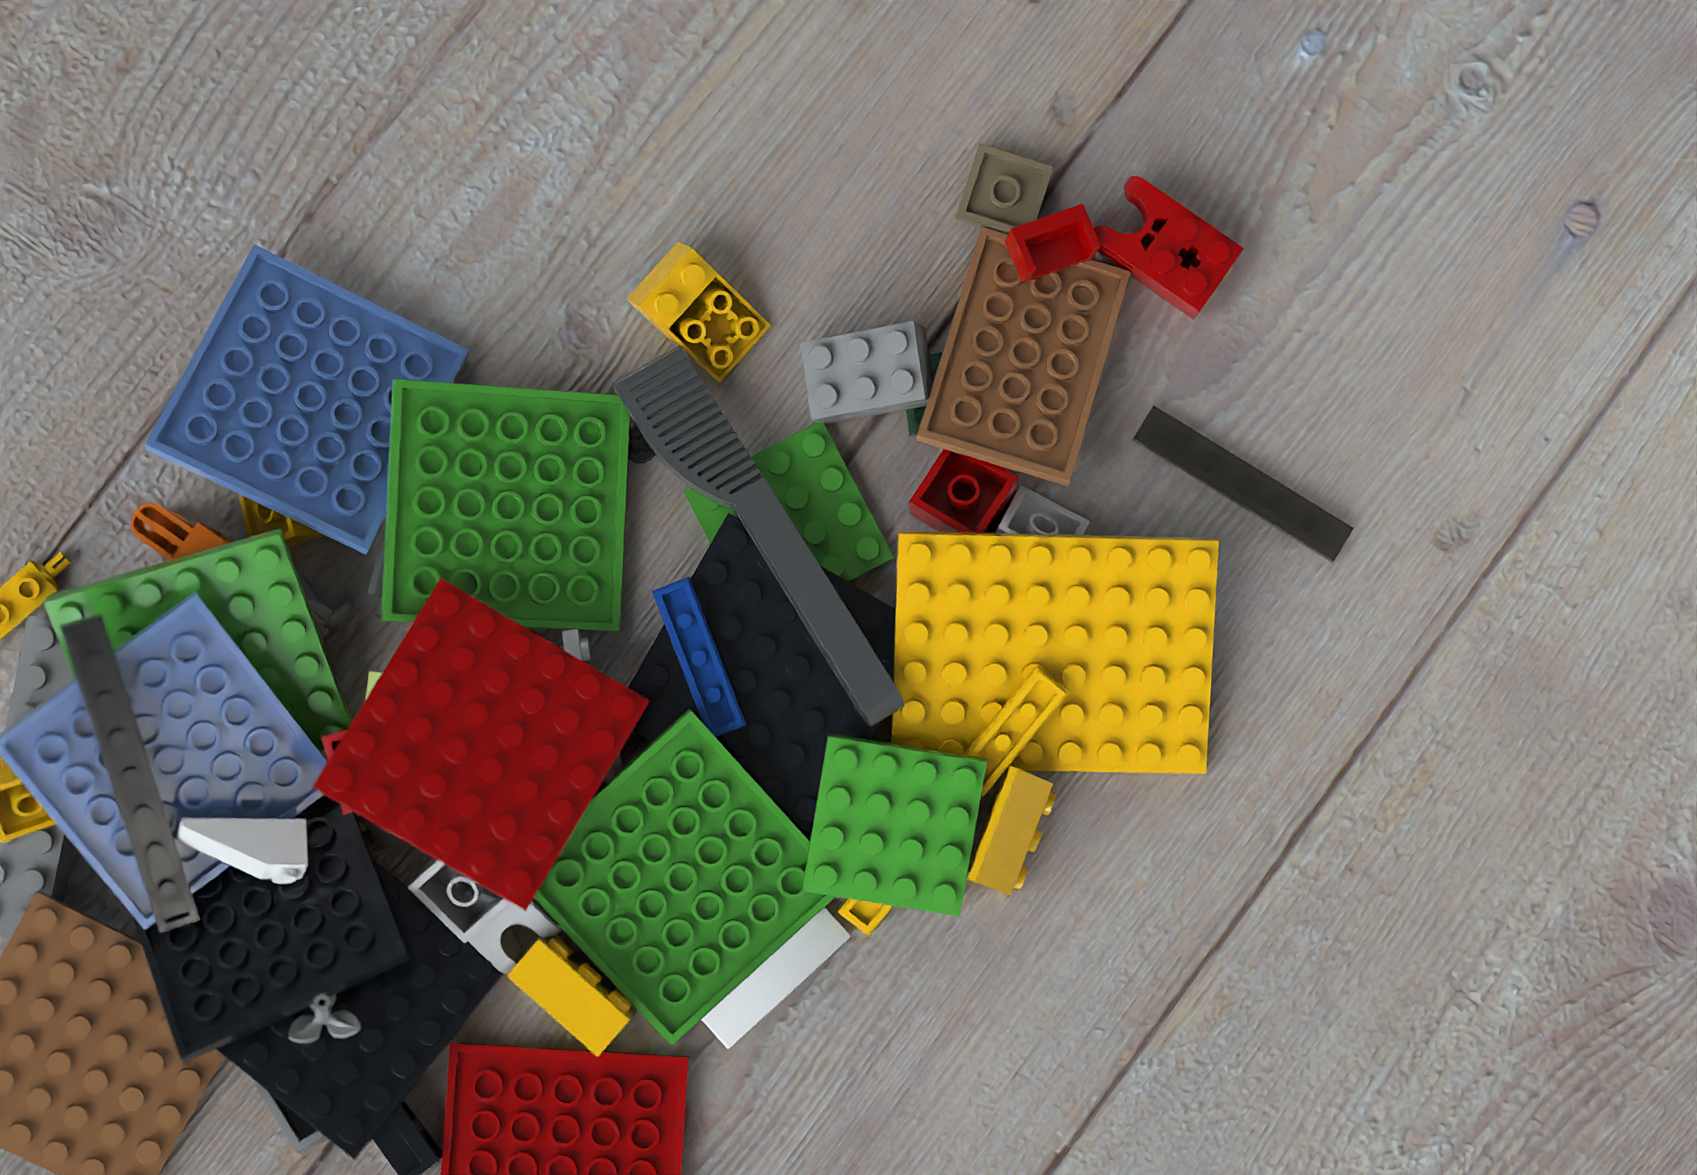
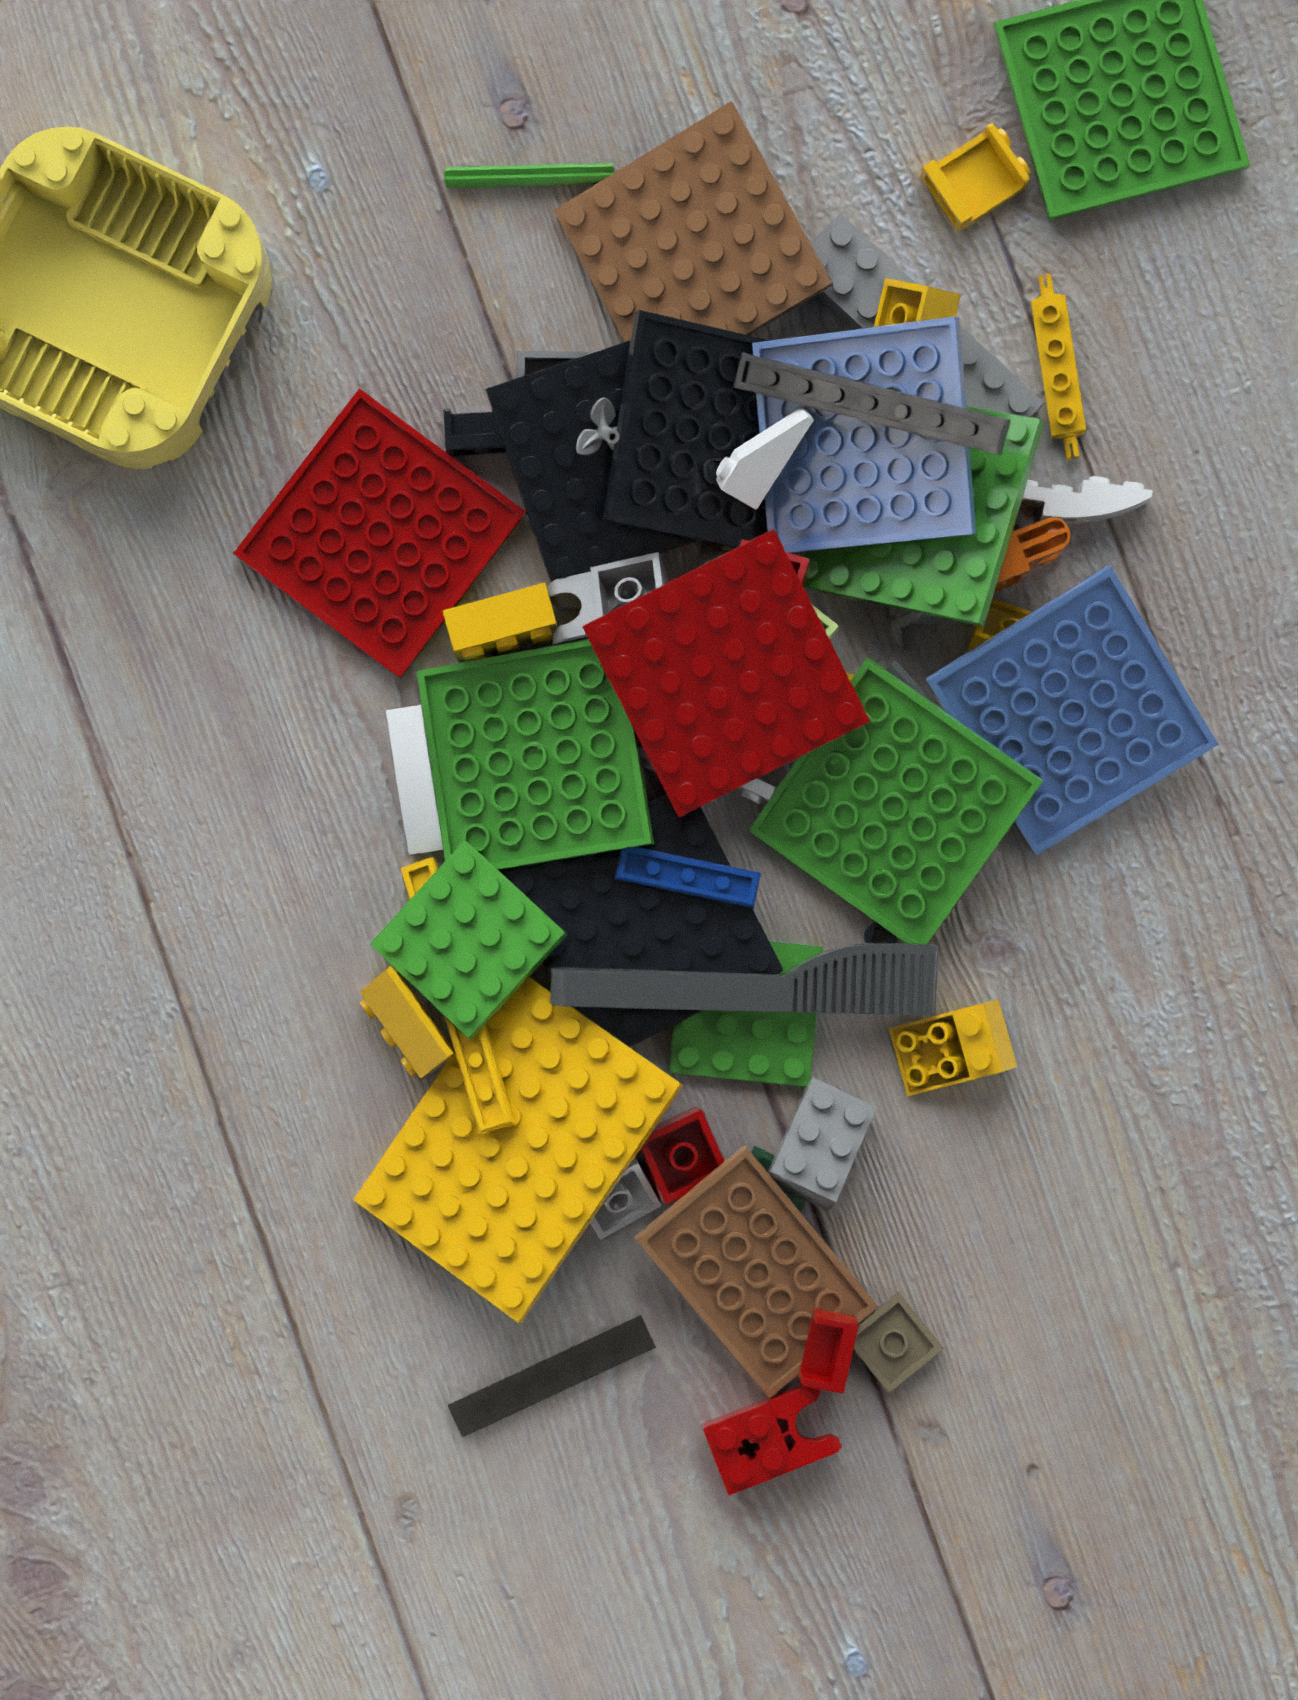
camera: 125 degrees right, 0 degrees up
none -> white slope [1020,476,1153,524]

